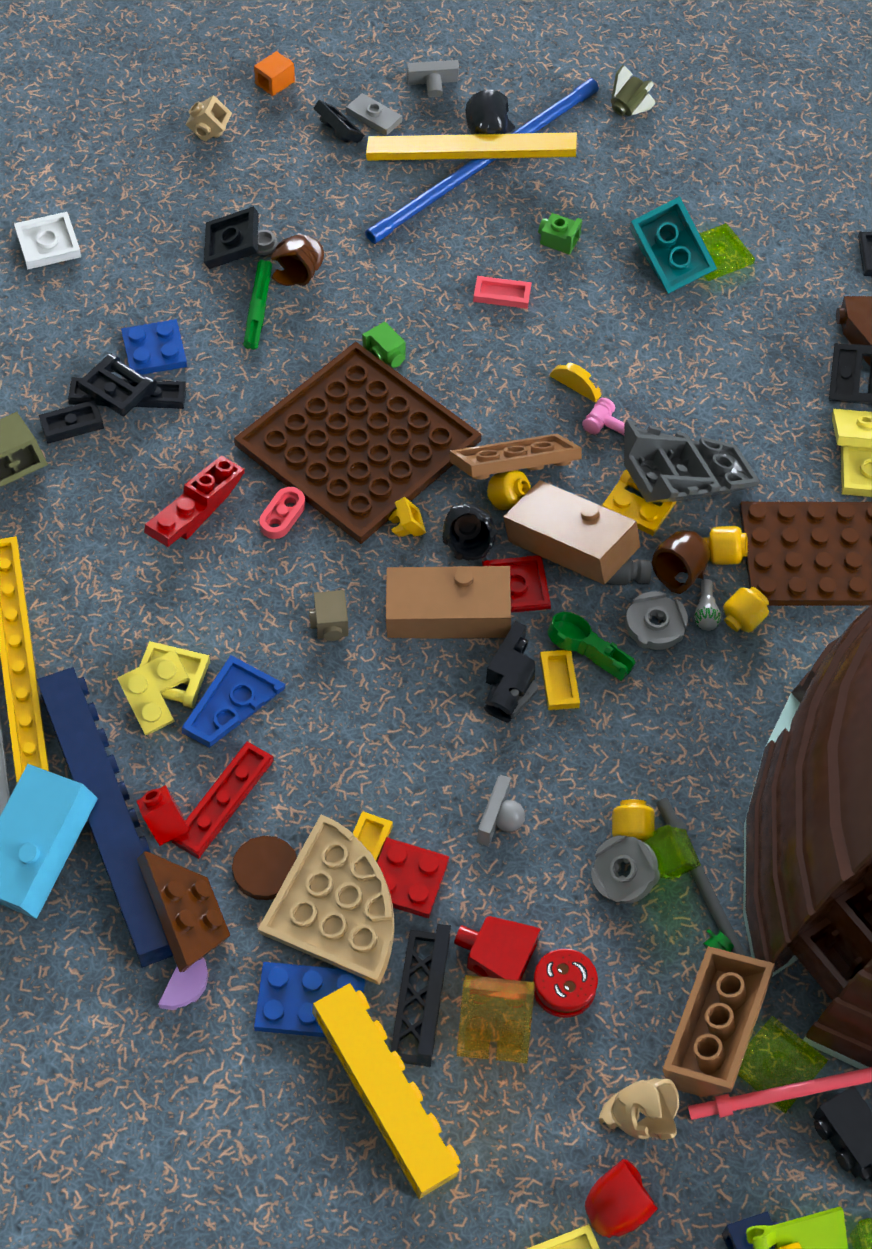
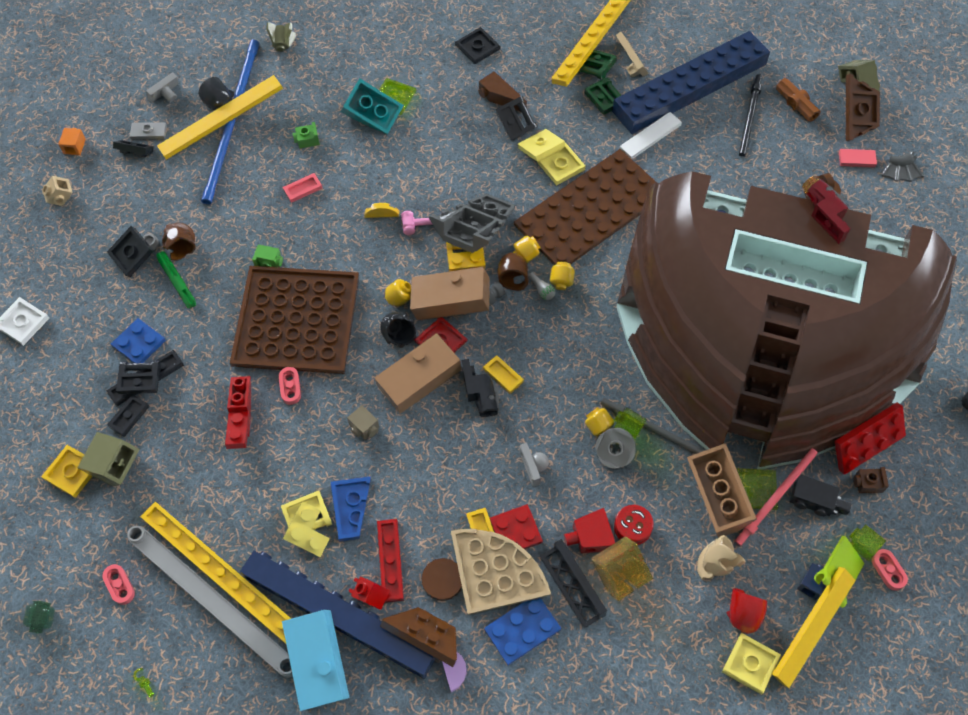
camera: 35 degrees left, 5 degrees up
yellow brick [312,983,460,1199] -> none
yellow tile [388,497,426,537] -> none
medium nougat plate [450,433,582,480] -> none
green piece [547,612,636,681] -> none
light grey plate [625,591,688,650] -> none
green plate [703,929,734,952] -> none

